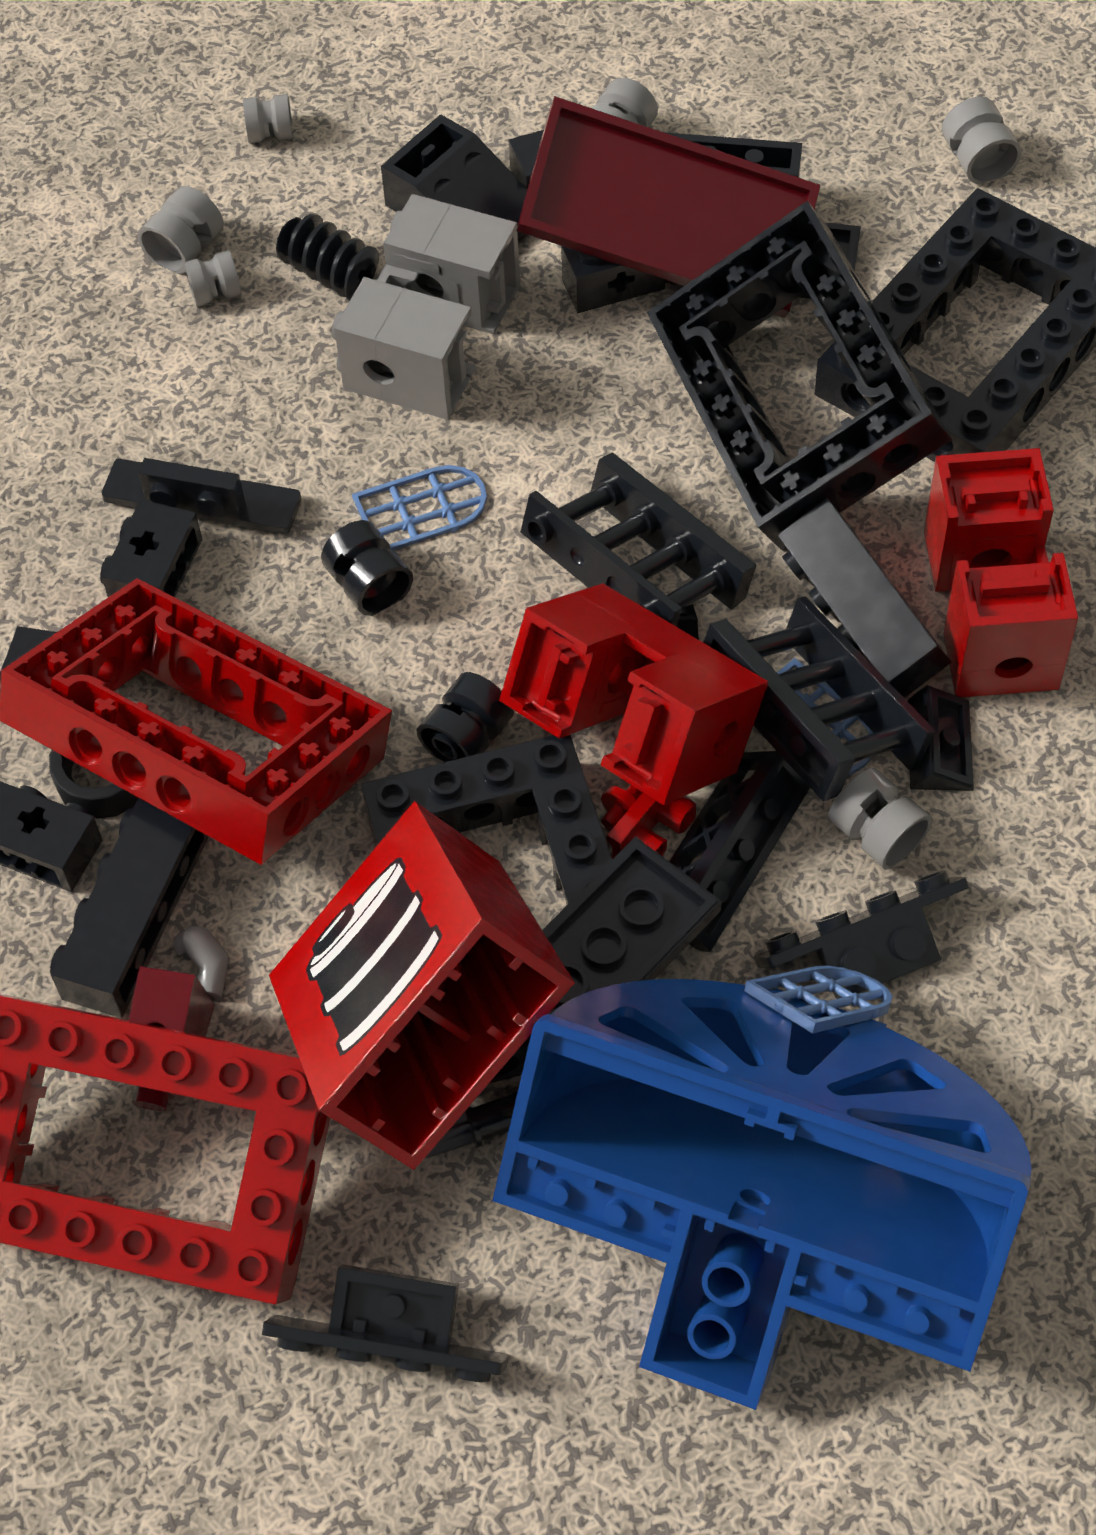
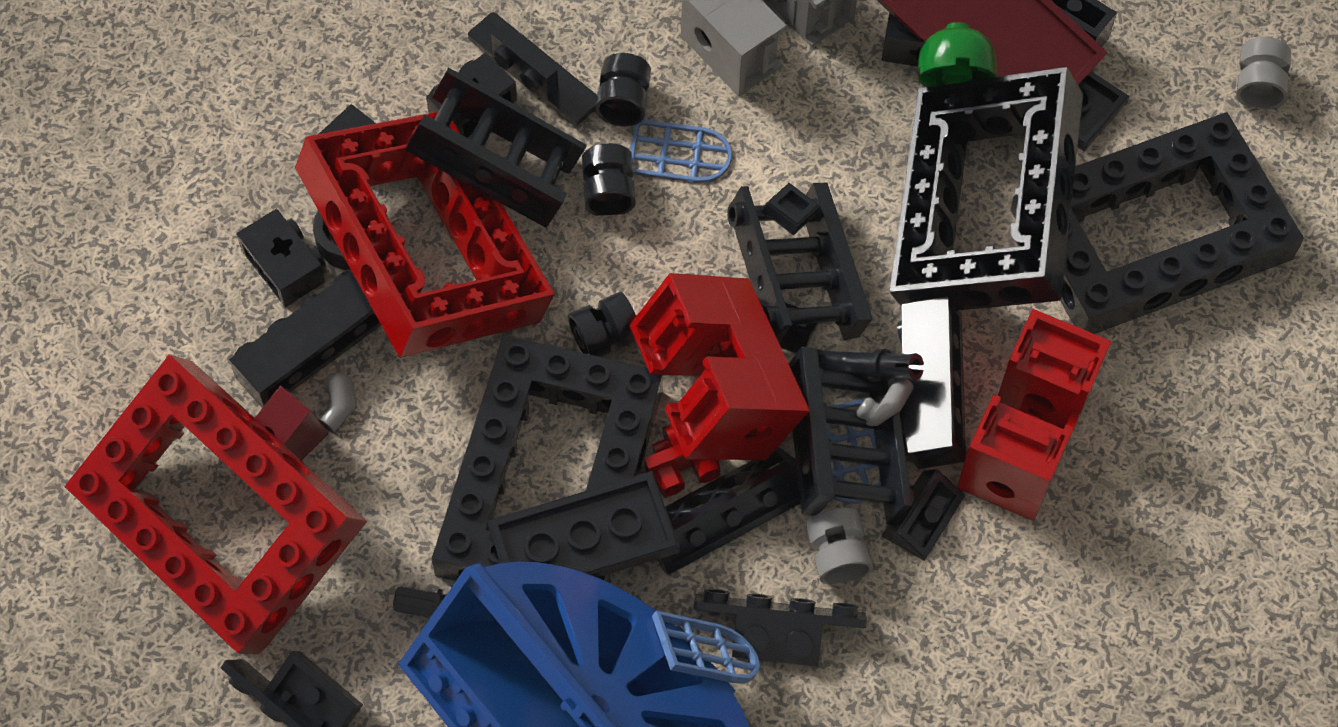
camera: 25 degrees right, 5 degrees up
red brick [269,801,575,1170] -> none
none -> black fence [405,67,587,228]
none -> black wheel [595,53,651,127]
none -> black tile [762,183,820,236]
none -> black pin [817,349,924,382]
none -> light grey arm [856,378,913,426]
none -> green cylinder [918,22,997,87]

